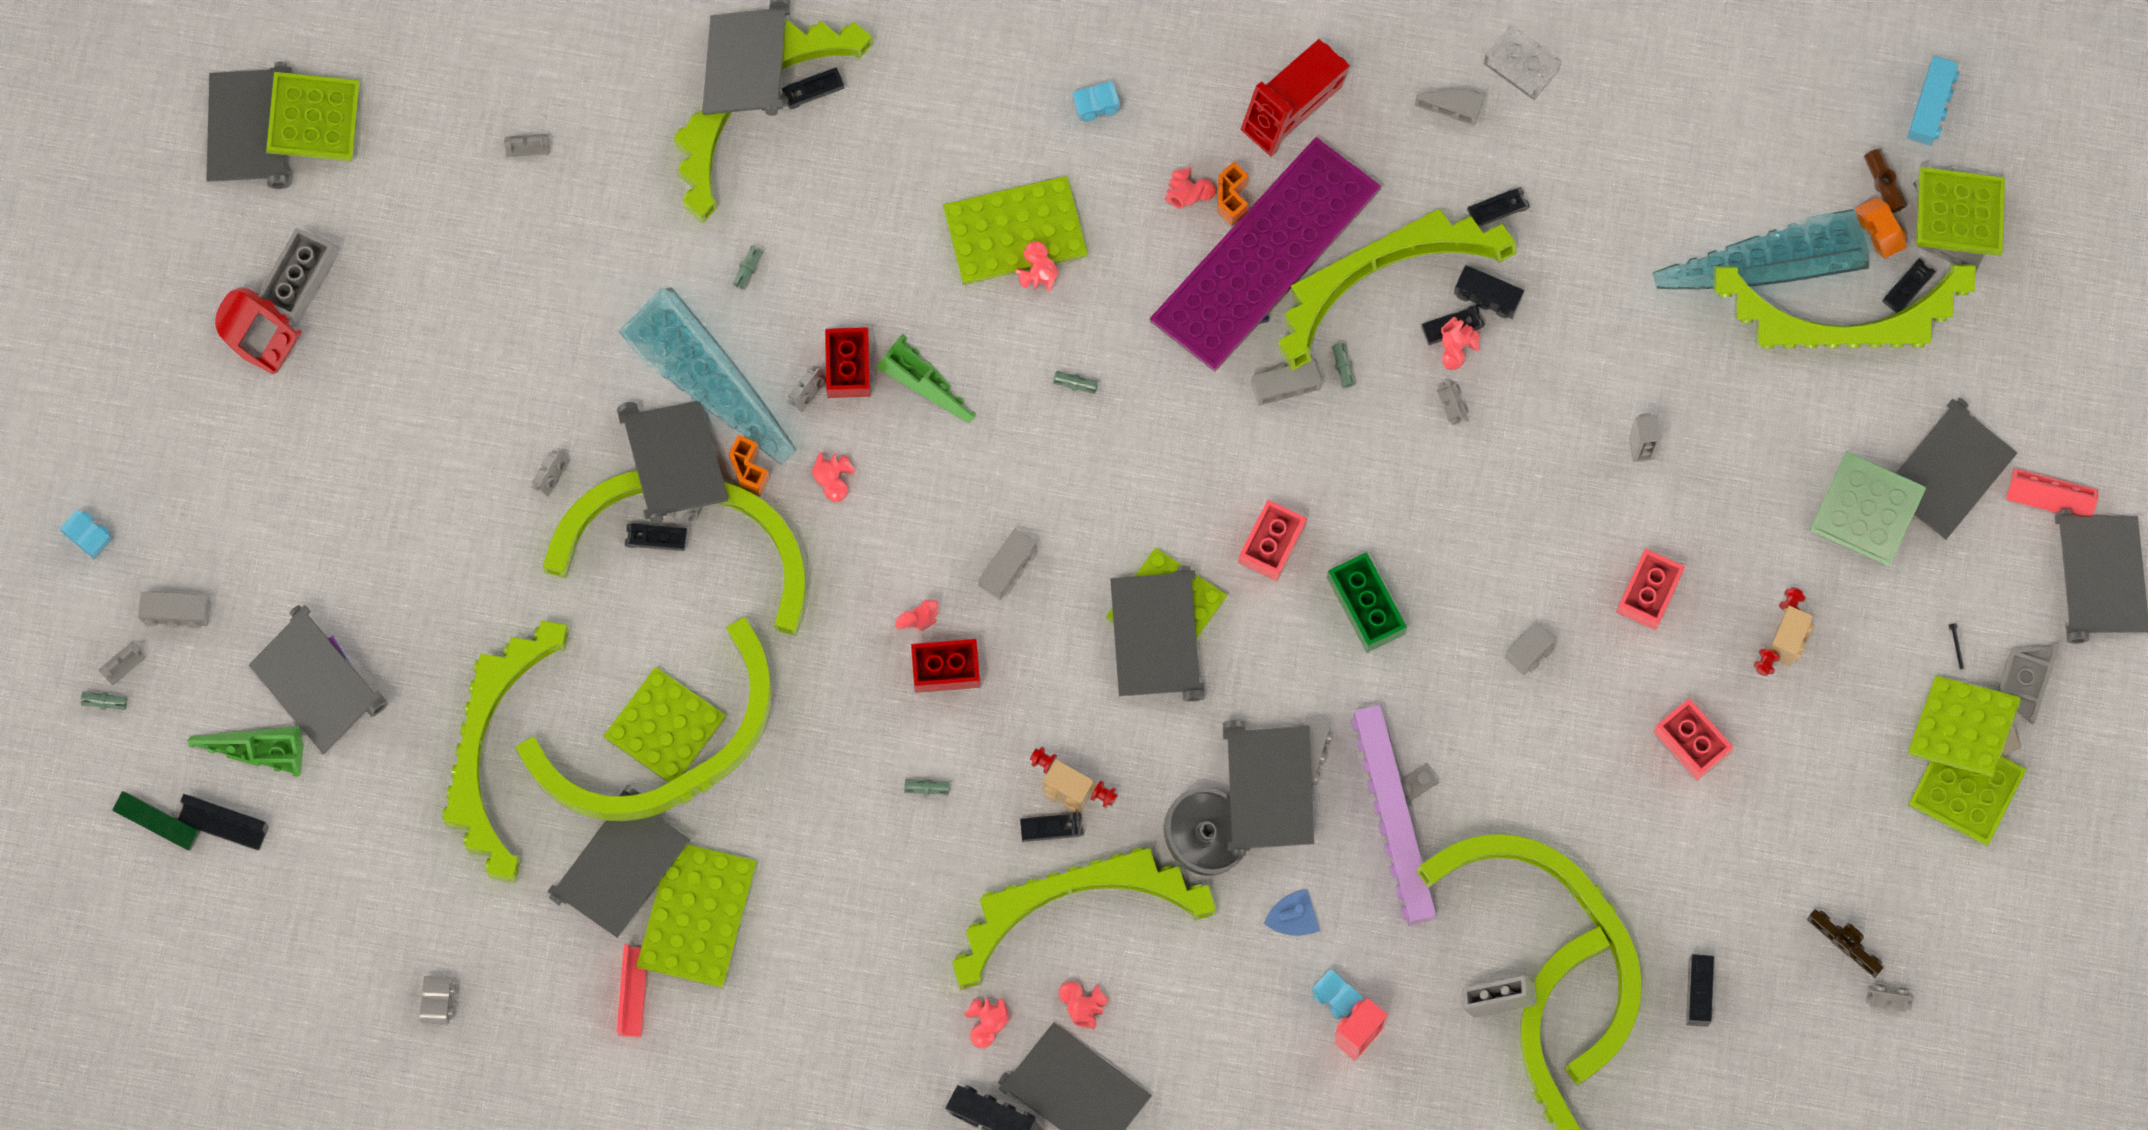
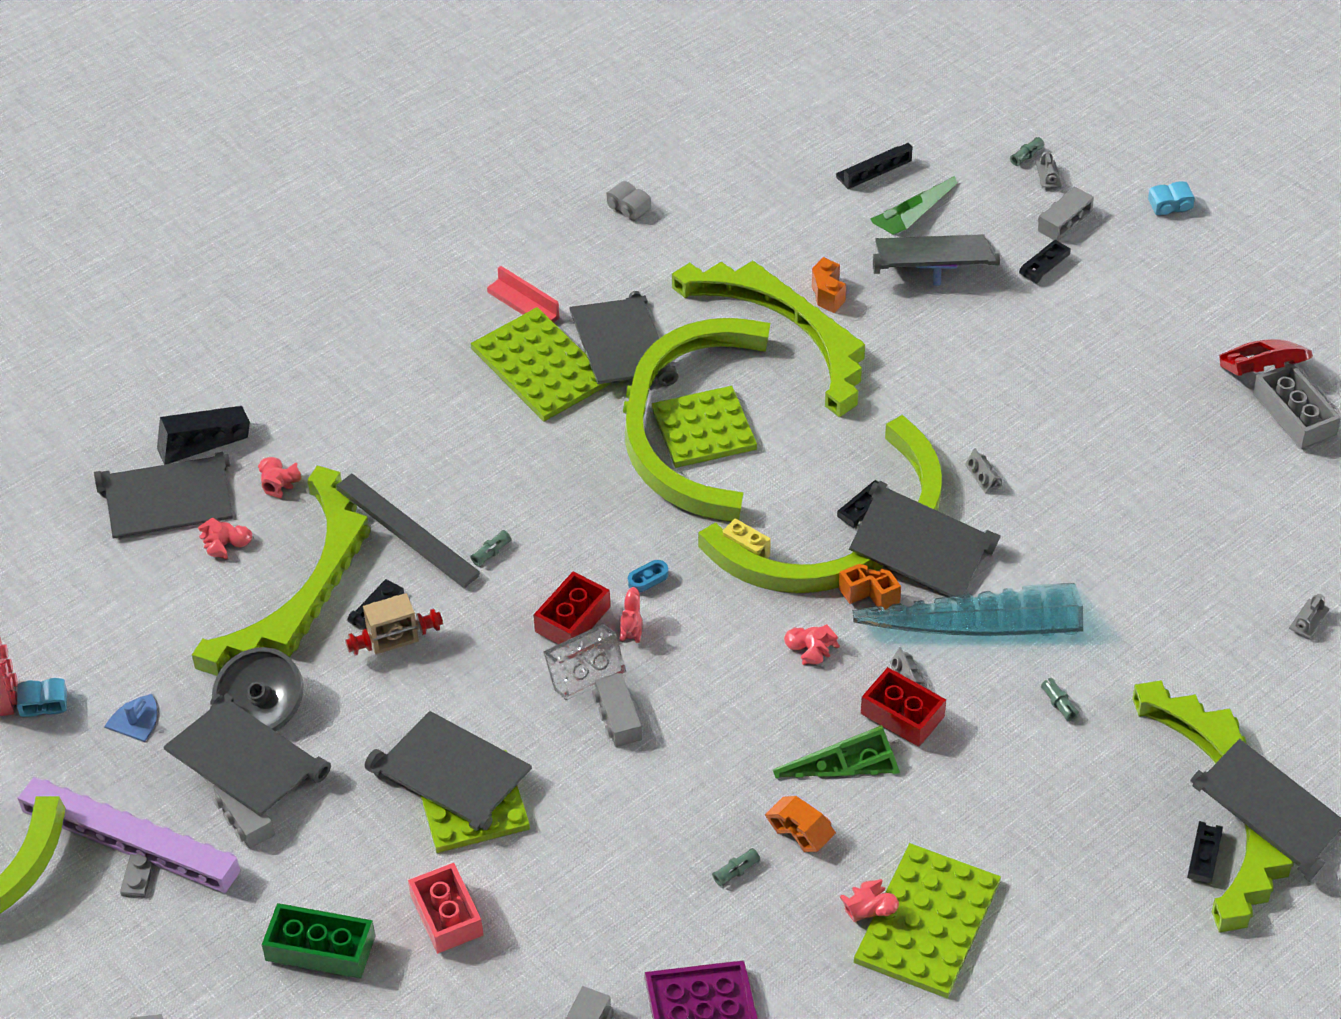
camera: 130 degrees right, 25 degrees down
dark green tile [112,791,200,851] -> none
none -> dark grey tile [336,473,480,588]
none -> clear brick [543,623,626,701]
none -> dark azure plate [627,560,669,592]
none -> light yellow bracket [723,518,771,559]
none -> orange brick [765,796,836,852]
none -> orange brick [812,257,846,313]
none -> black plate [1019,239,1071,284]

